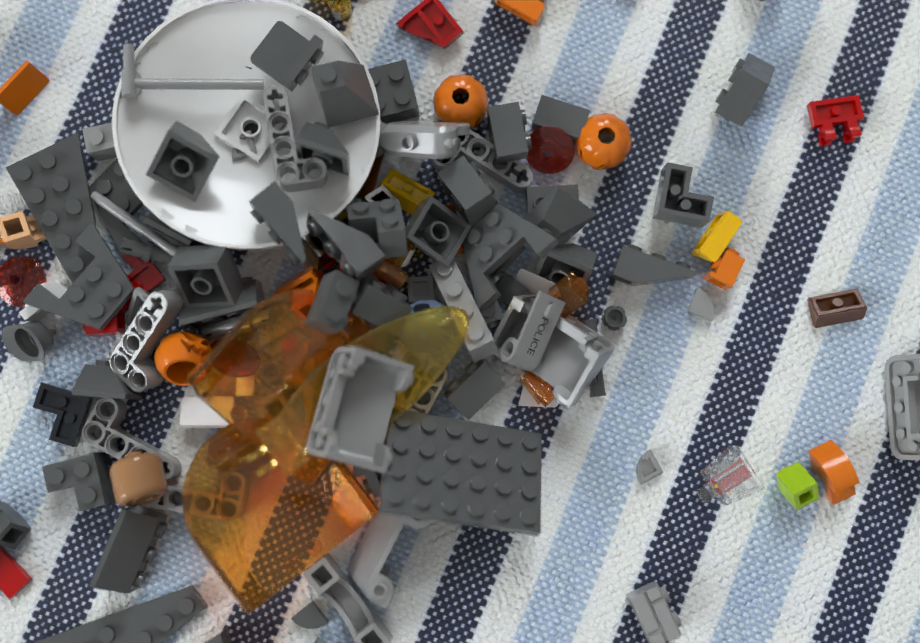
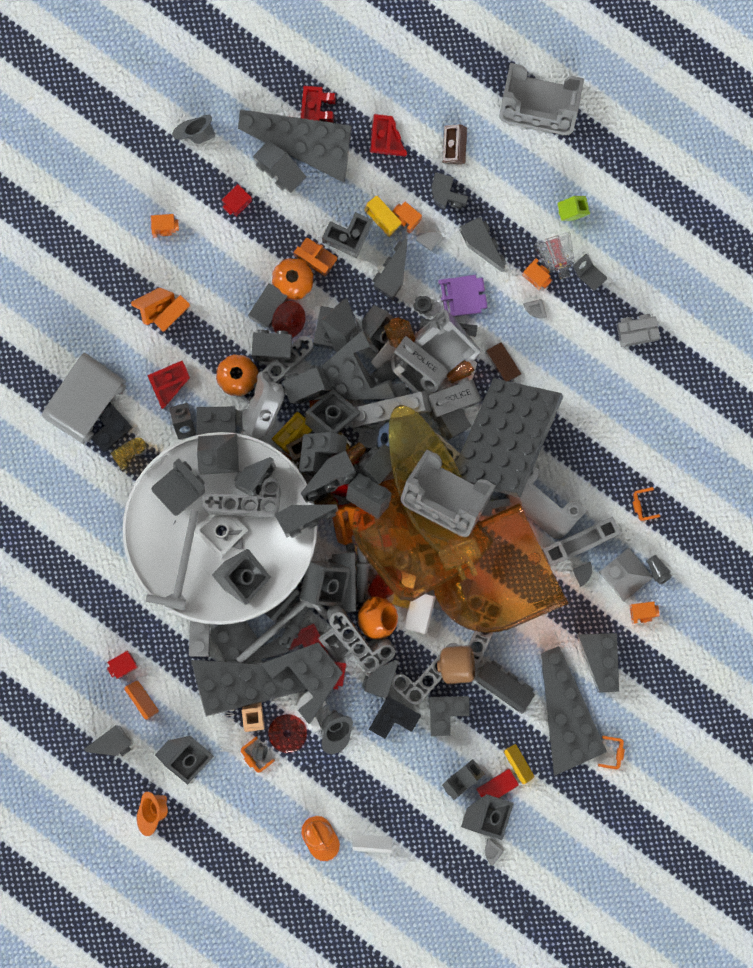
camera: 75 degrees left, 0 degrees up
orange brick [808,440,859,505] -> none
none -> red brick [107,650,139,679]
none -> dark grey bracket [170,403,196,439]
none -> red brick [222,184,252,217]
none -> dark grey wing [238,109,352,182]
none -> orange panel [293,238,337,277]
none -> red wing [370,114,407,157]
none -> light grey door [427,378,482,417]
none -> dark grey brick [431,172,468,210]
none -> medium lavender plate [438,275,488,317]
none -> dark grey slope [459,217,507,272]
none -> reddish brown slope [485,342,522,382]
none -> yellow slope [504,744,534,784]
none -> orange brick [522,258,553,290]
none -> dark grey bracket [573,254,607,291]

